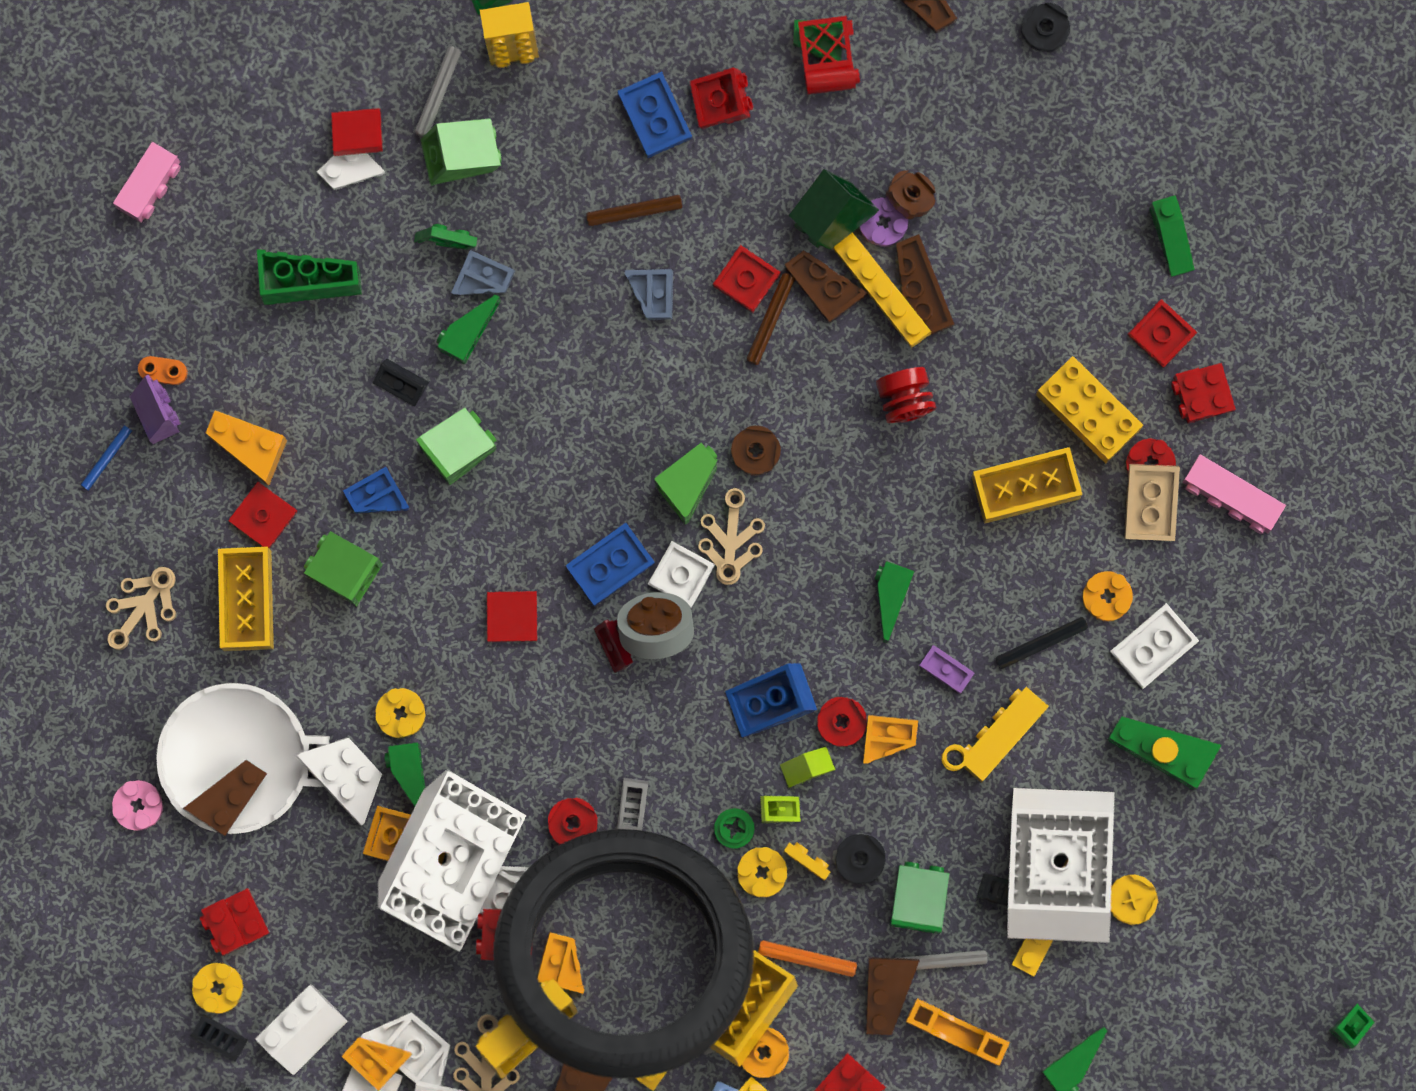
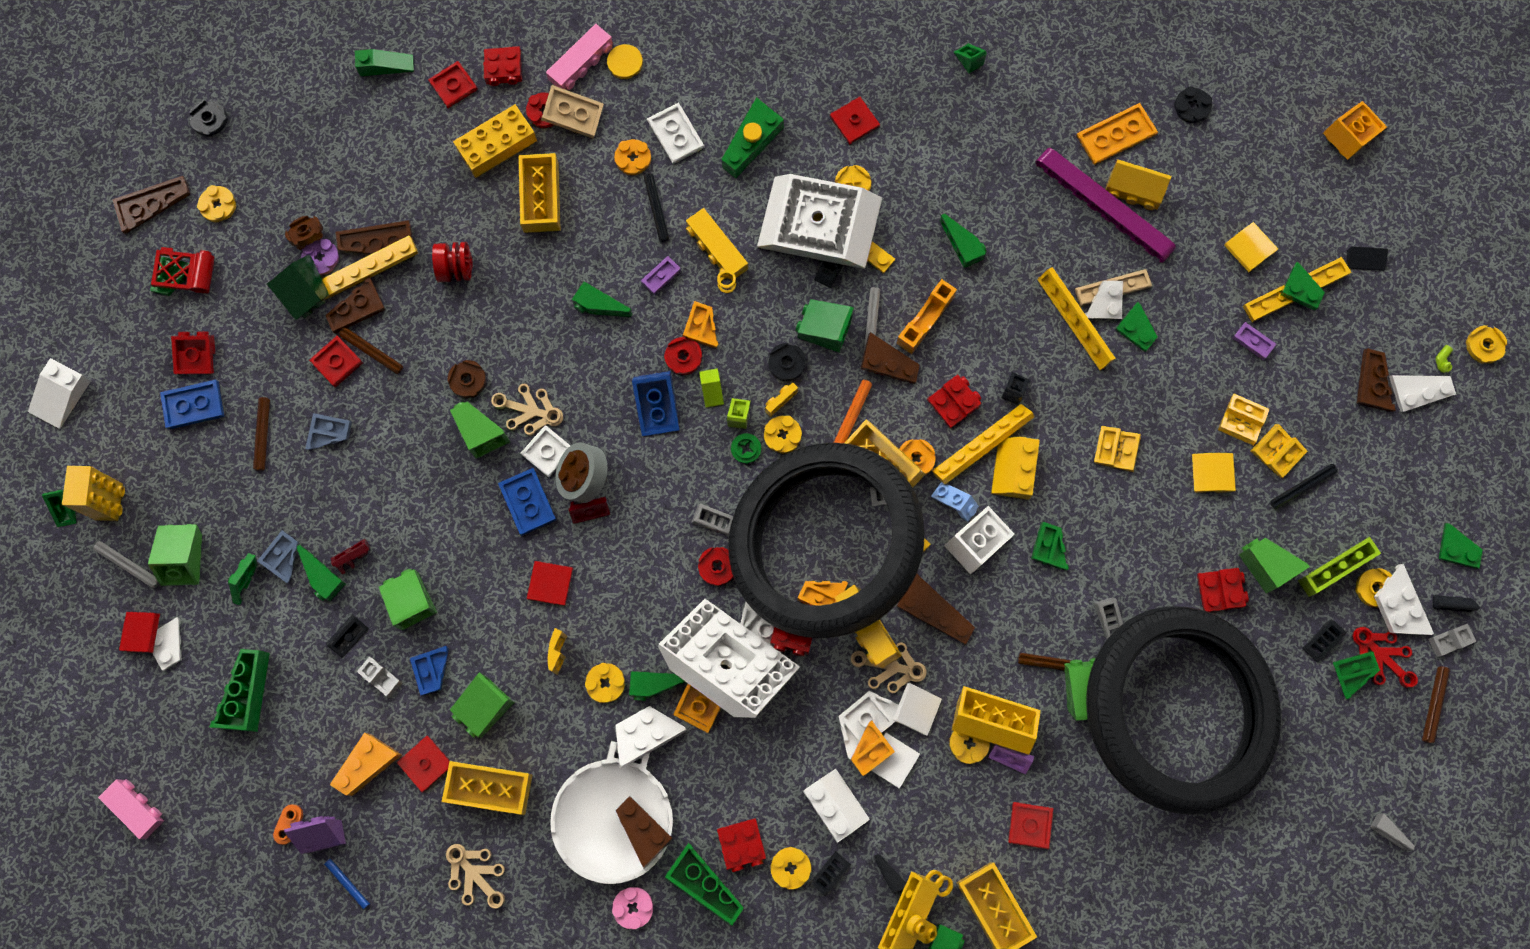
camera: 80 degrees left, 5 degrees down
none -> yellow plate [197,185,236,222]
none -> dark red plate [331,539,370,574]
none -> light grey slope [357,656,402,698]
none -> yellow slope [548,628,567,675]
none -> yellow tile [607,44,643,79]
none -> green wedge [665,843,744,927]
none -> red plate [830,97,880,145]

